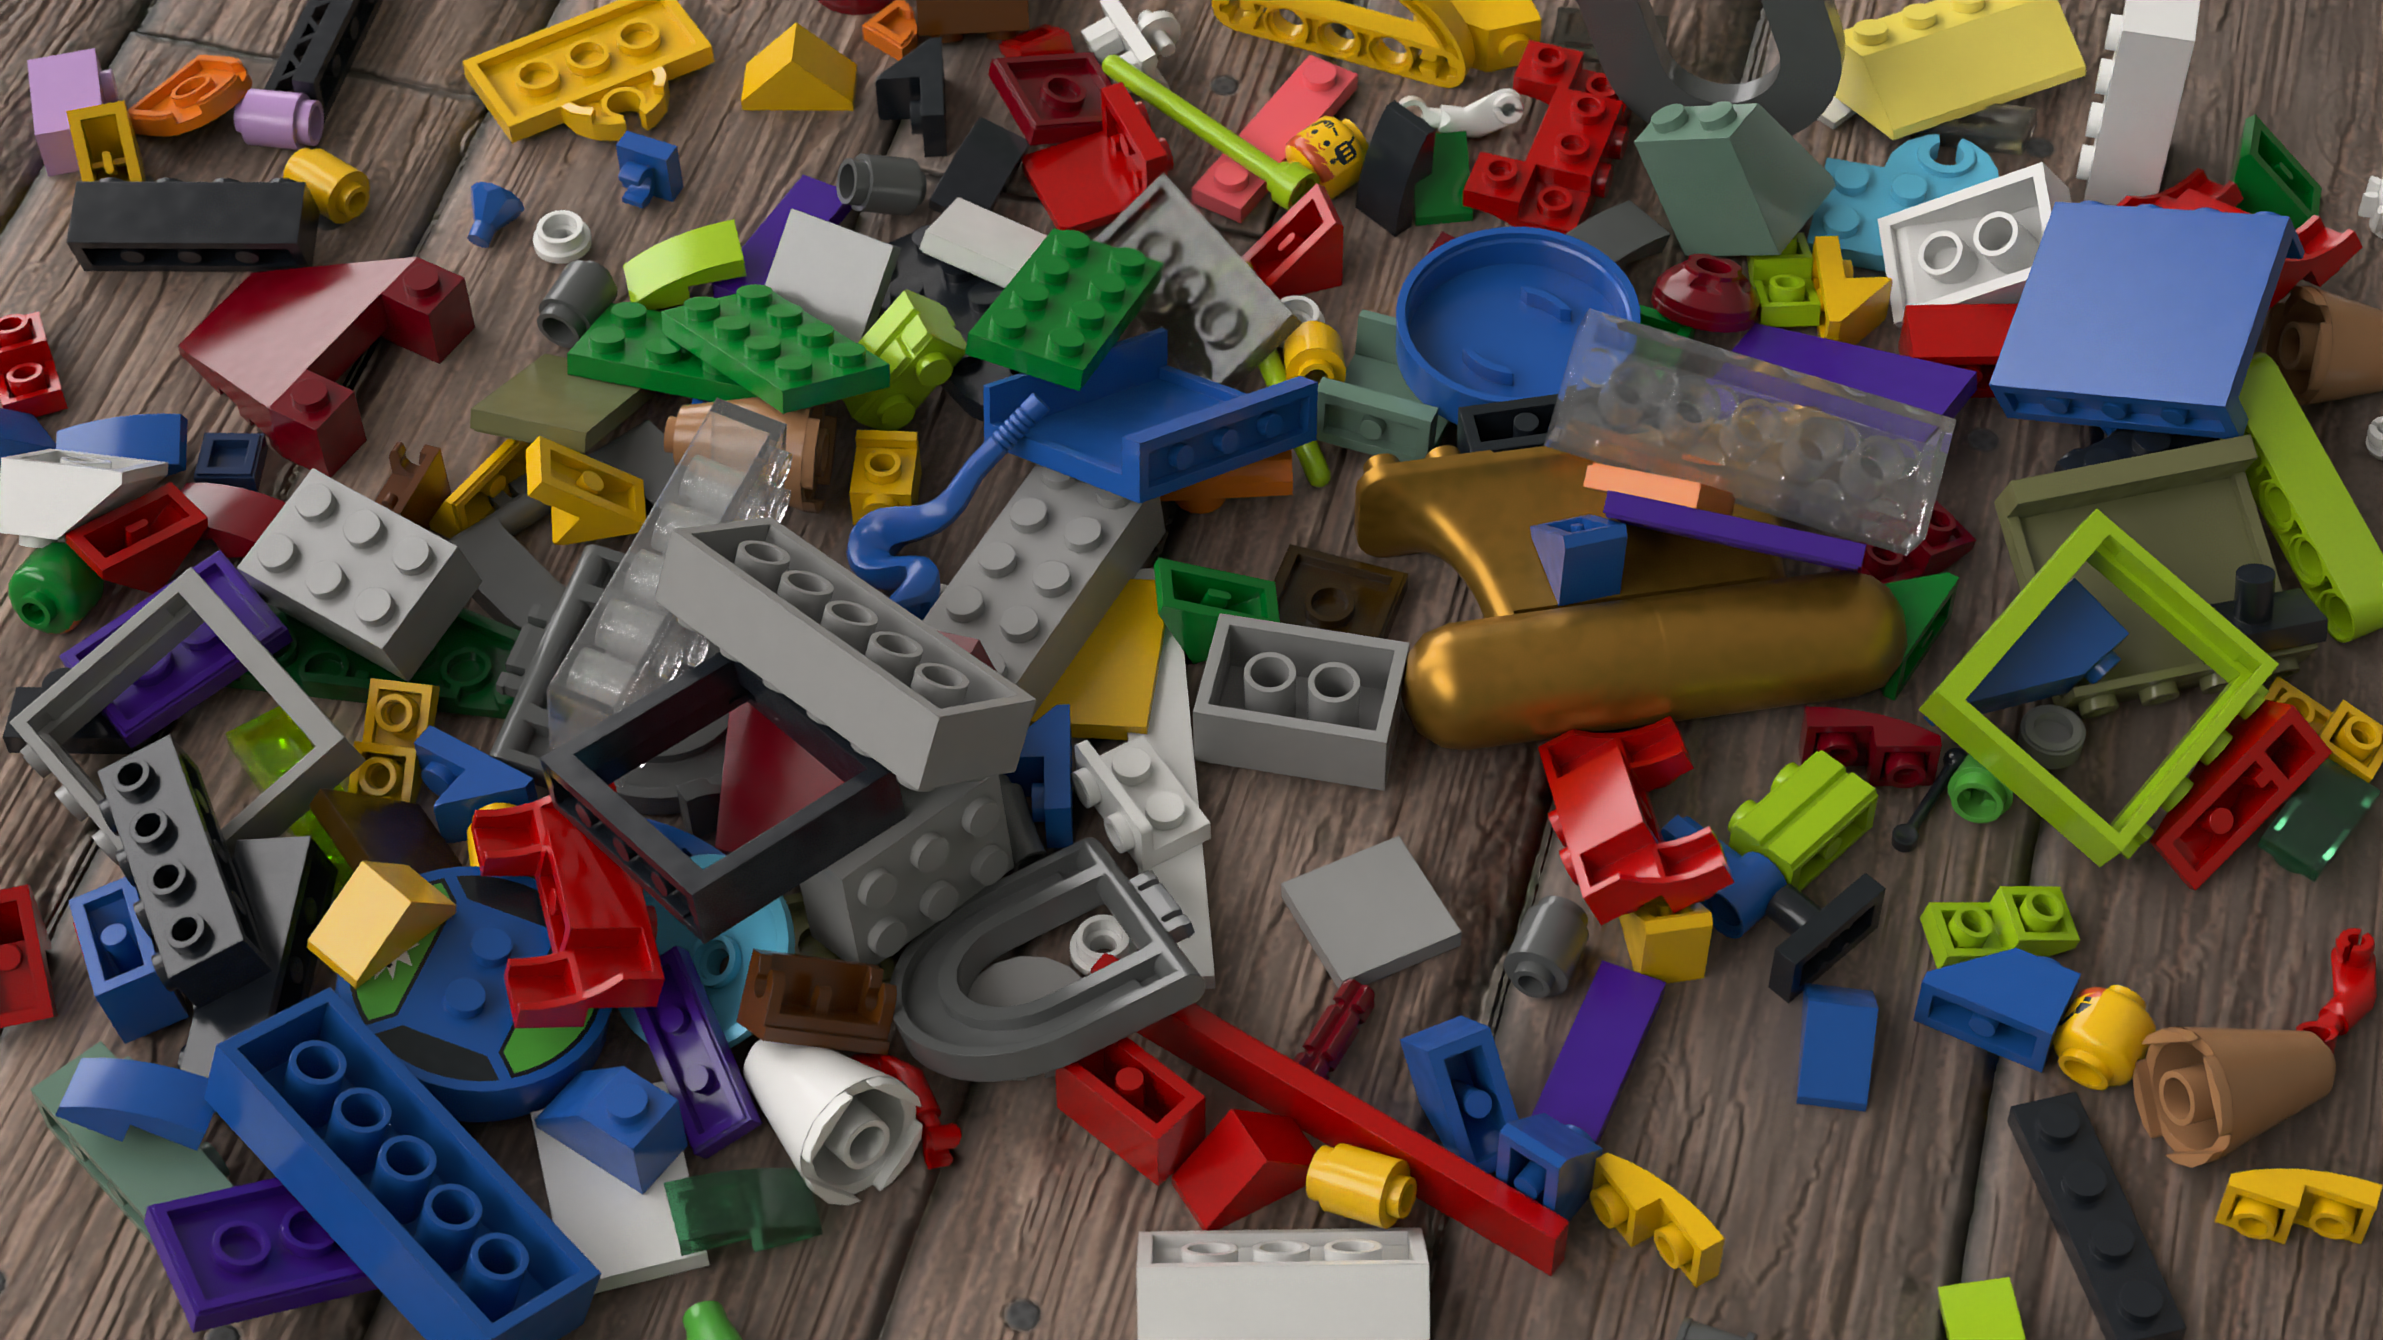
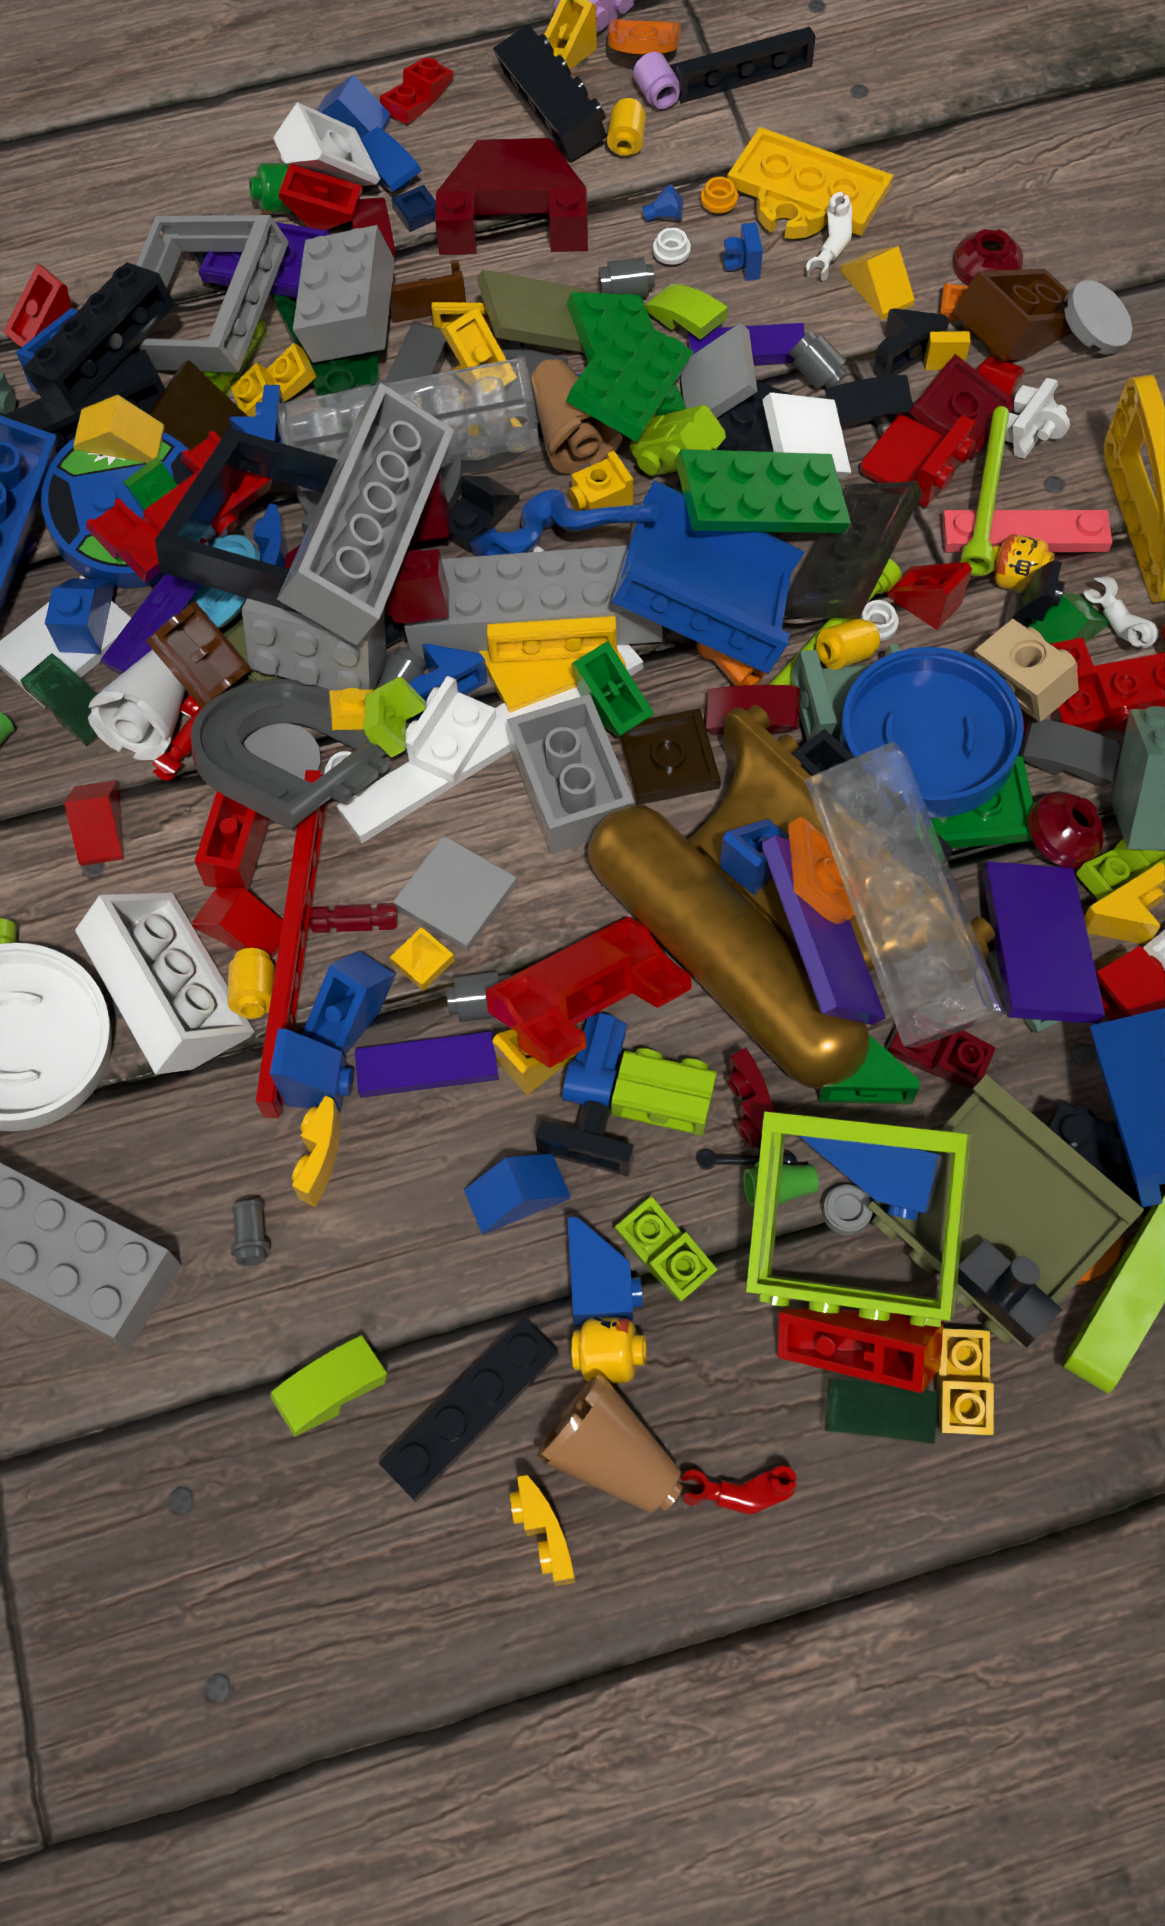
camera: 60 degrees right, 15 degrees up
none -> red slope [64,780,124,866]
none -> green plate [123,457,178,512]
none -> yellow plate [329,688,373,730]
none -> lime bracket [363,677,425,758]
none -> yellow tile [390,927,455,991]
none -> yellow tile [487,616,617,663]
none -> light orange plate [701,177,738,213]
none -> dark red slope [706,685,801,735]
none -> white arm [806,192,852,281]
none -> yellow tile [924,331,971,370]
none -> tan brick [974,619,1079,722]

